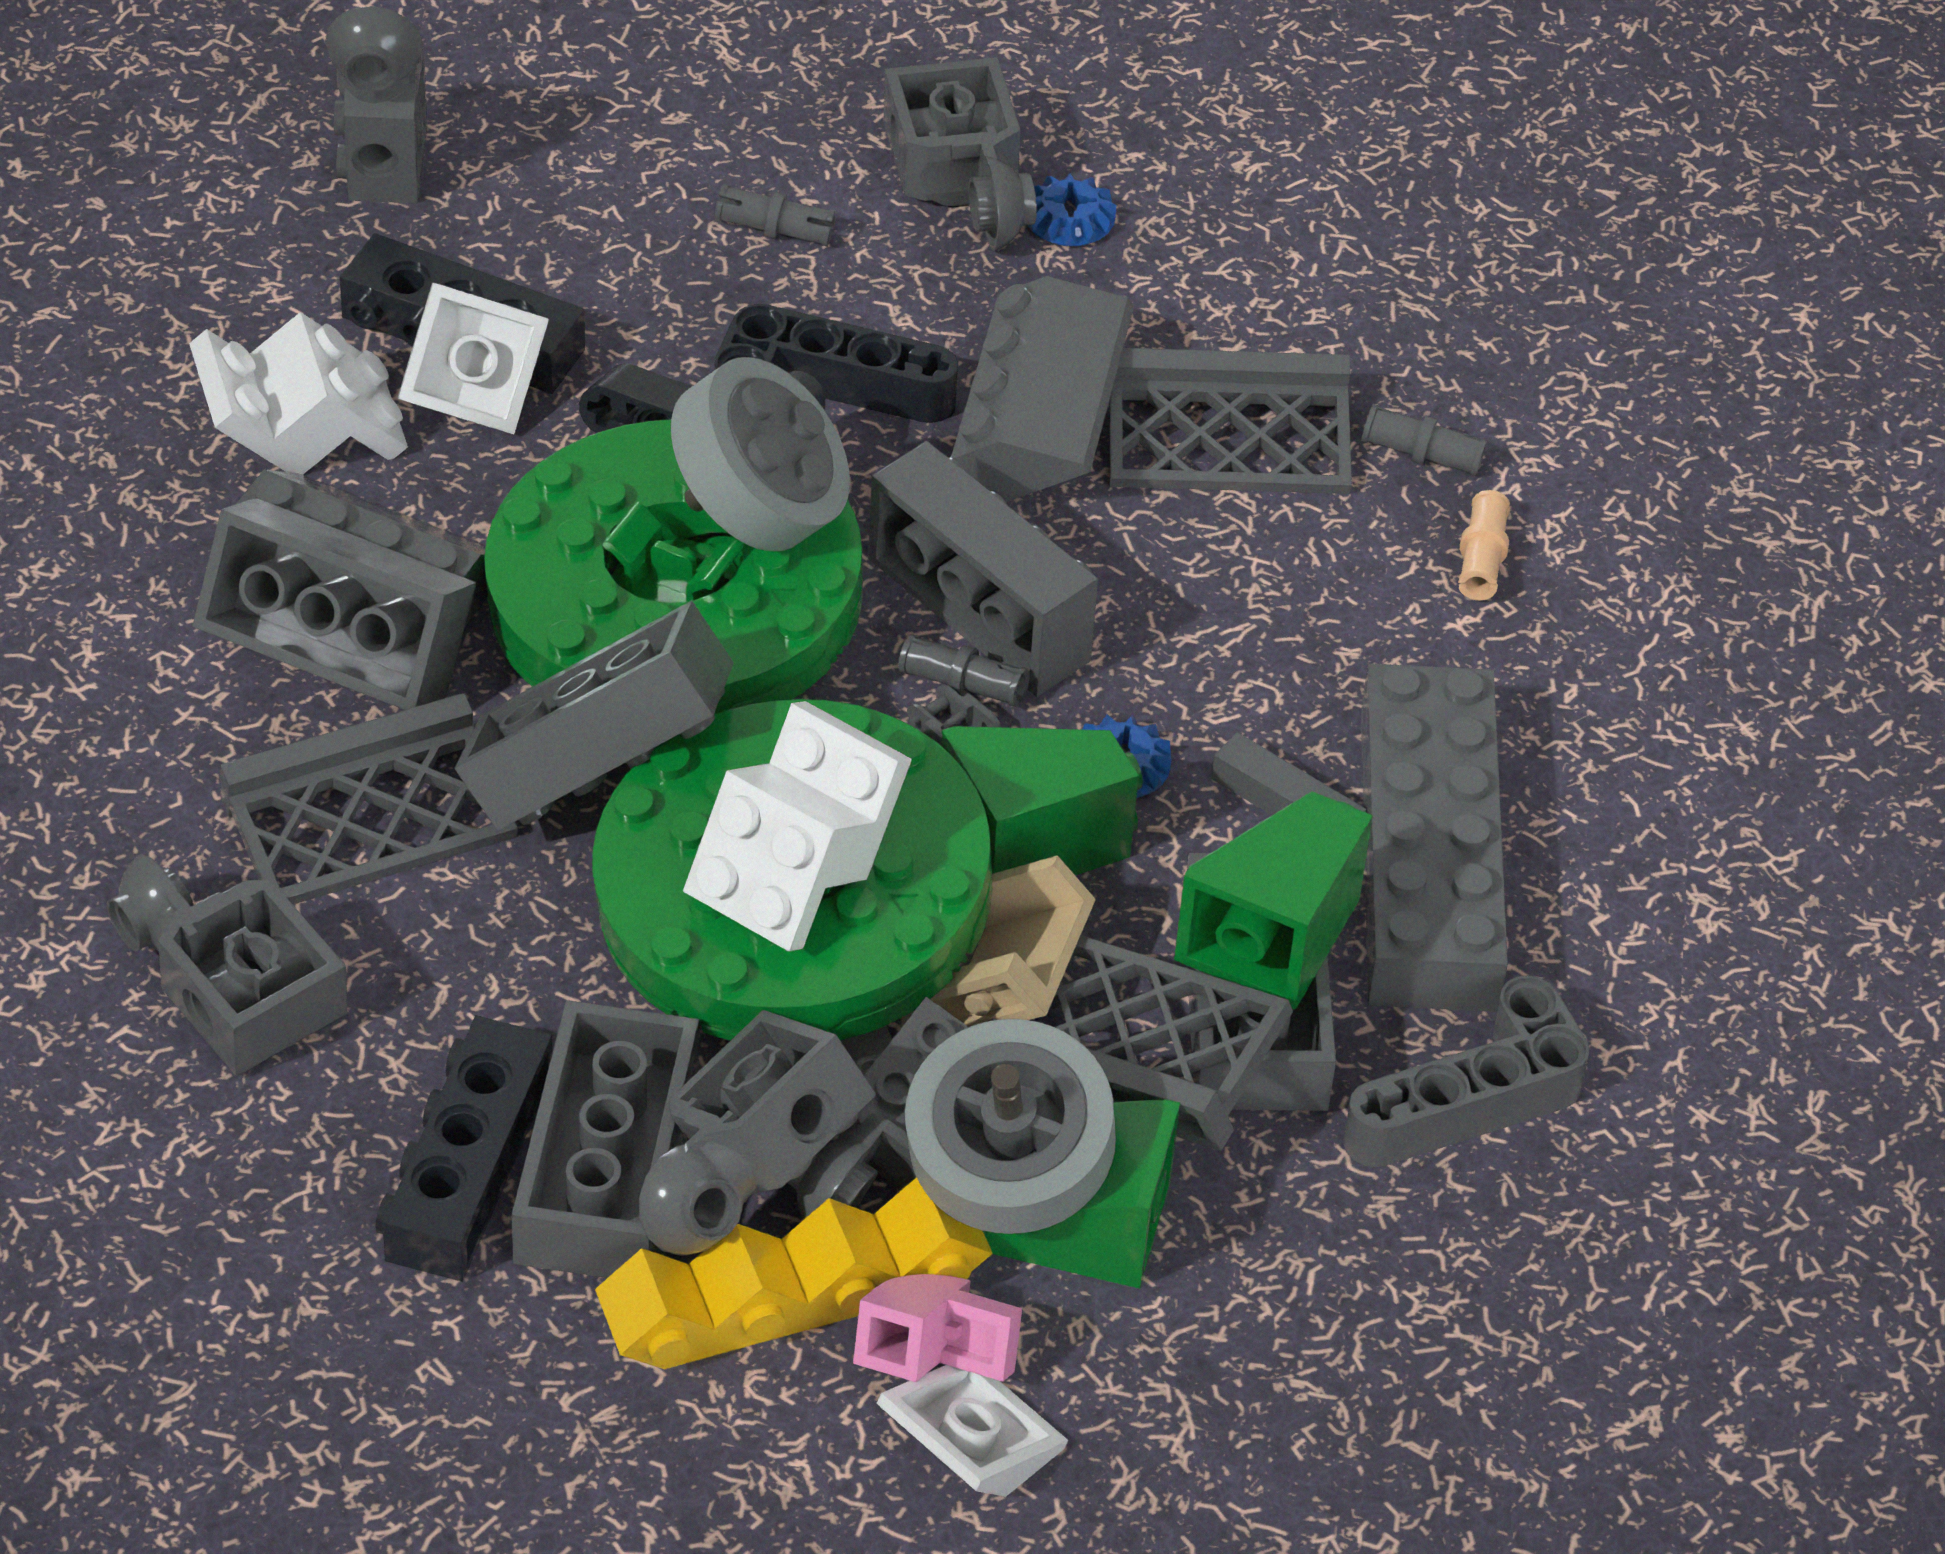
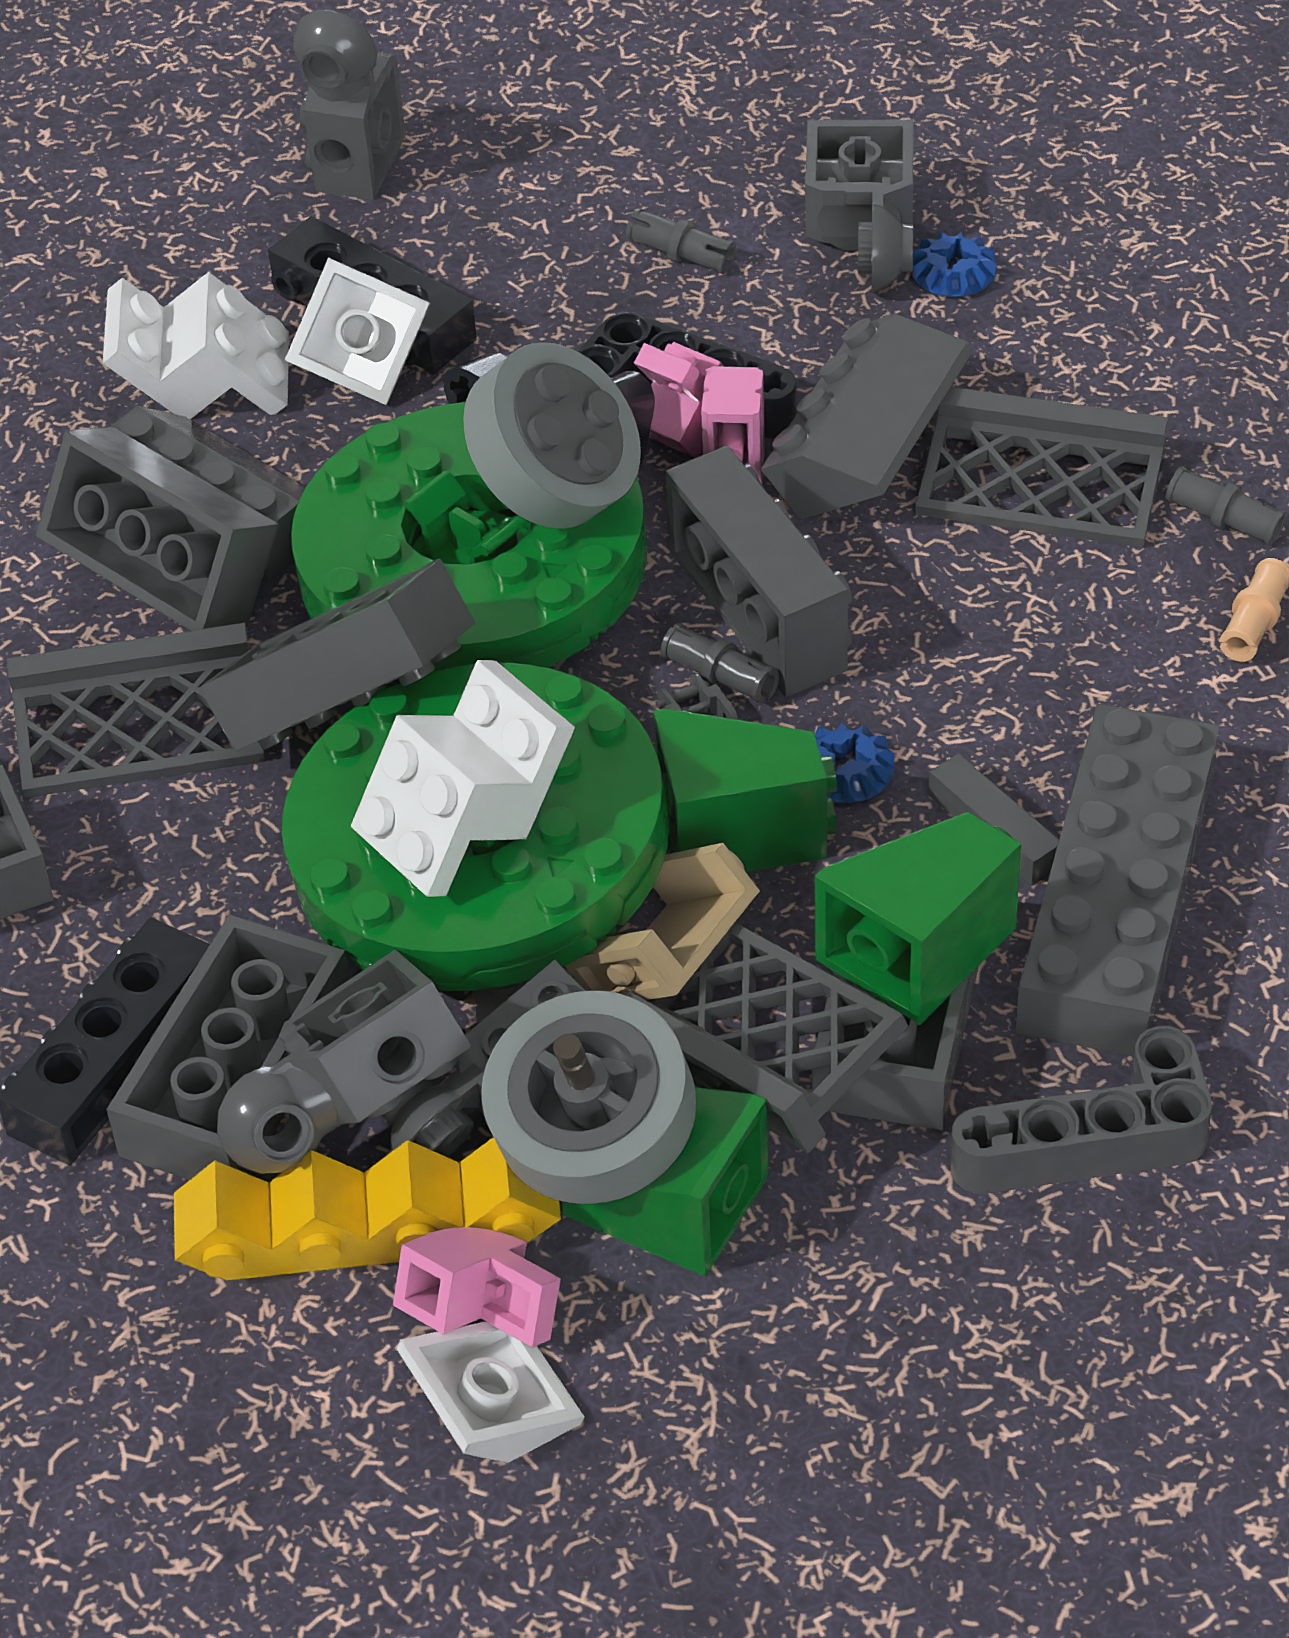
camera: 20 degrees right, 0 degrees up
none -> bright pink brick [634,342,723,458]
none -> bright pink brick [701,366,765,486]

